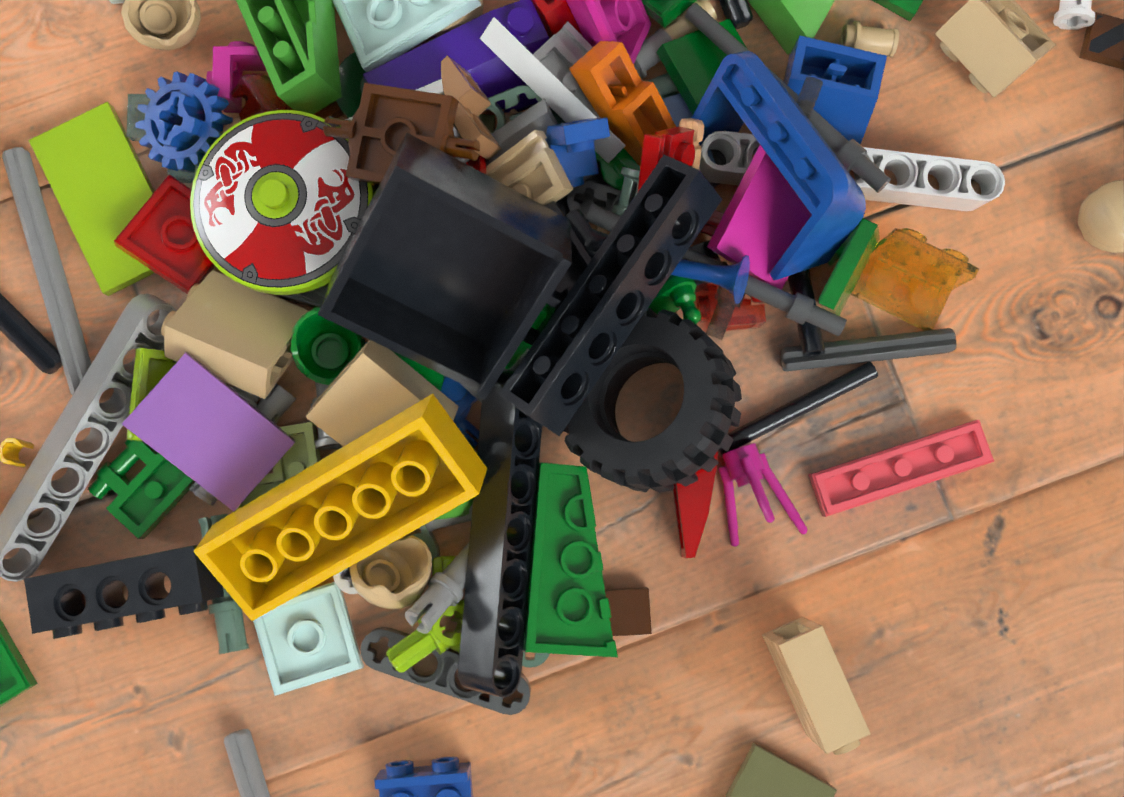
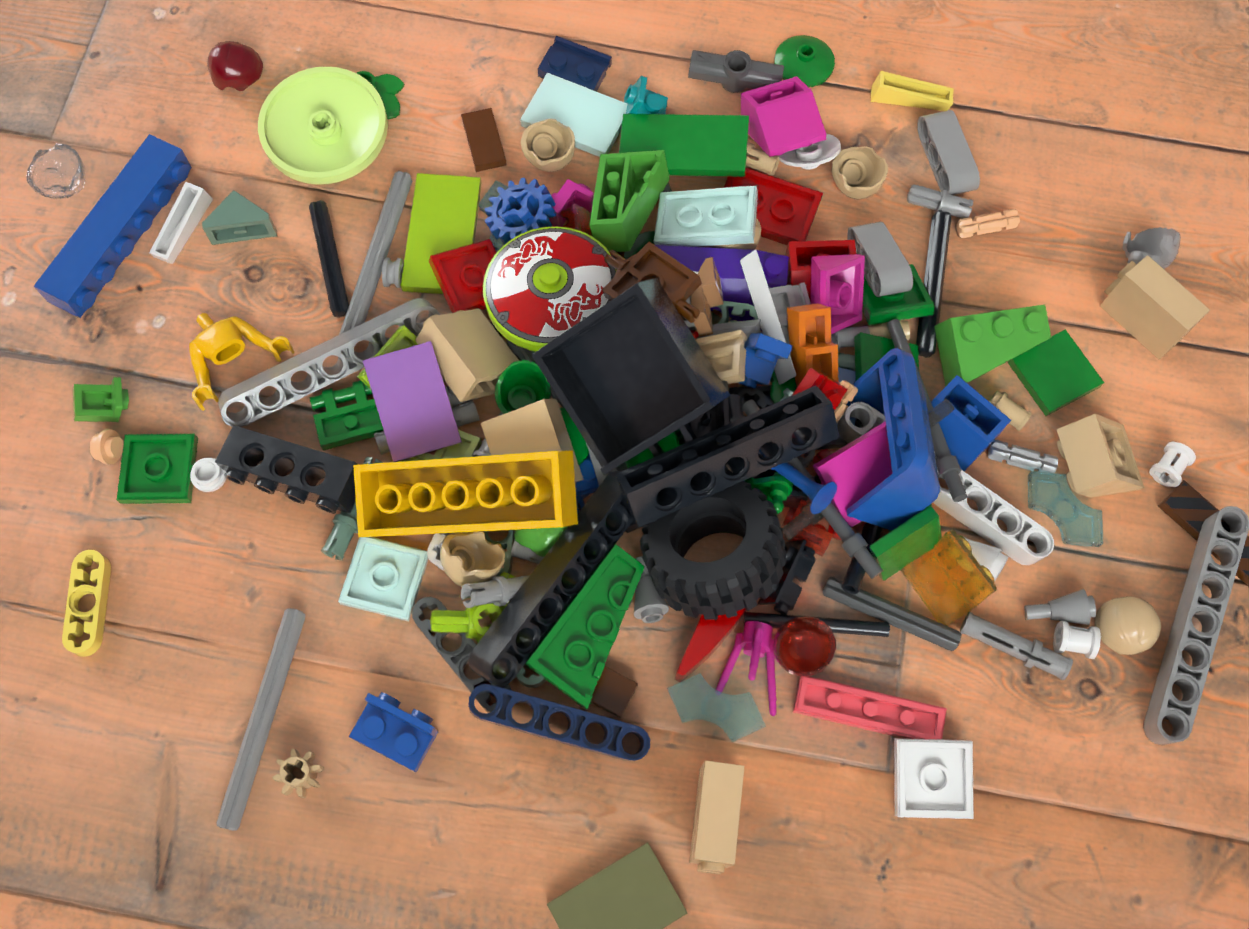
camera: 30 degrees right, 15 degrees down
none -> white plate [190,458,226,492]
none -> light grey bush [382,257,404,288]
none -> reddish brown tile [461,108,507,172]
none -> dark blue beam [468,684,650,761]
none -> light grey cone [634,556,669,623]
none -> clear light blue tile [667,673,766,742]
none -> black hinge [758,539,816,615]
none -> clear red hair [772,616,836,676]
none -> white tile [894,738,974,819]
none -> white cone [951,535,1009,582]
none -> light grey pin [960,612,1073,680]
none -> light grey axle [988,440,1058,476]
none -> light grey cone [1024,589,1096,625]
none -> clear light blue tile [1028,471,1103,547]
none -> white bush [1053,621,1101,659]

